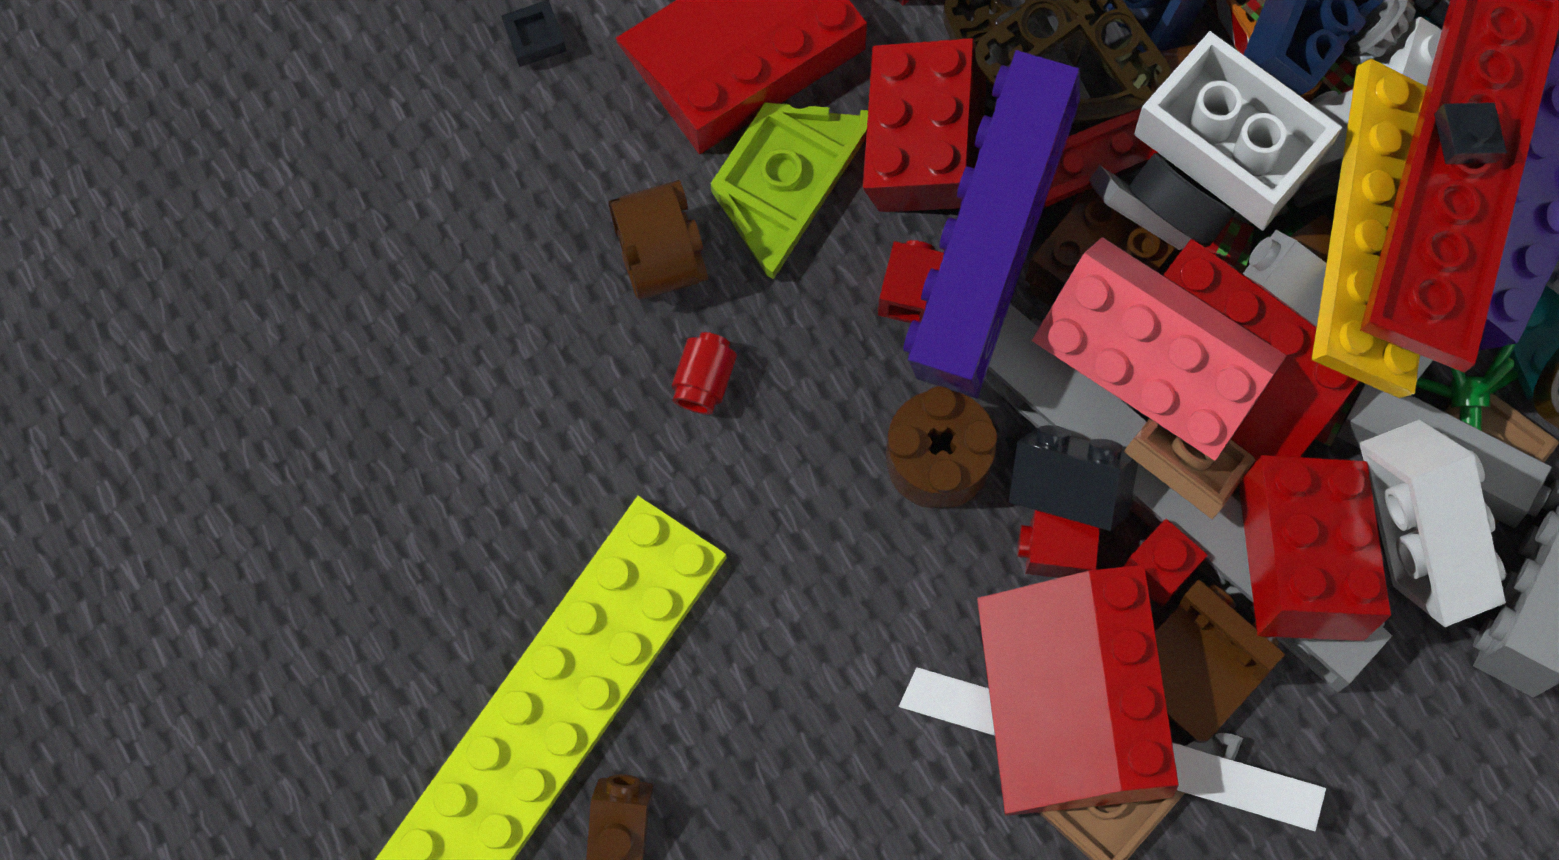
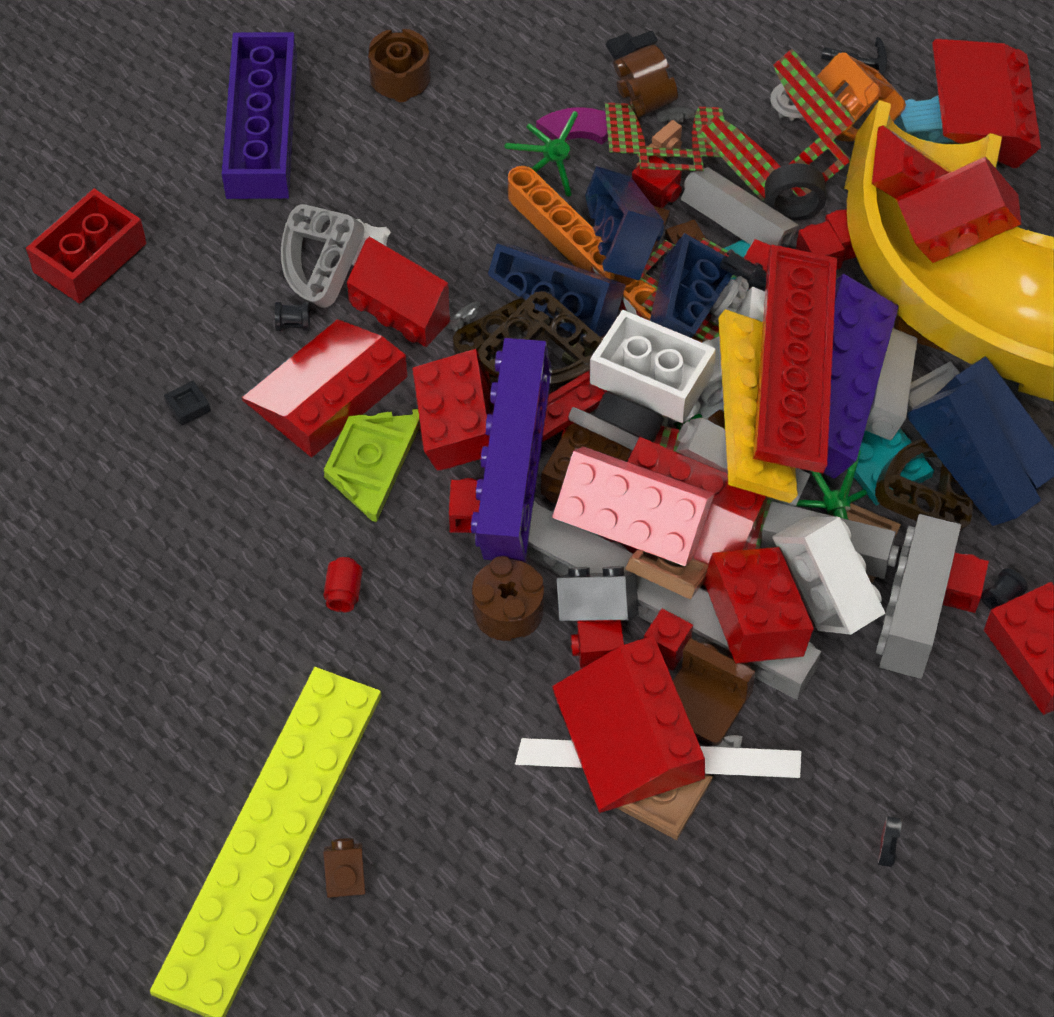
camera: 15 degrees left, 15 degrees down
reddish brown brick [608,180,708,300] -> none
black plate [1434,102,1507,164] -> none

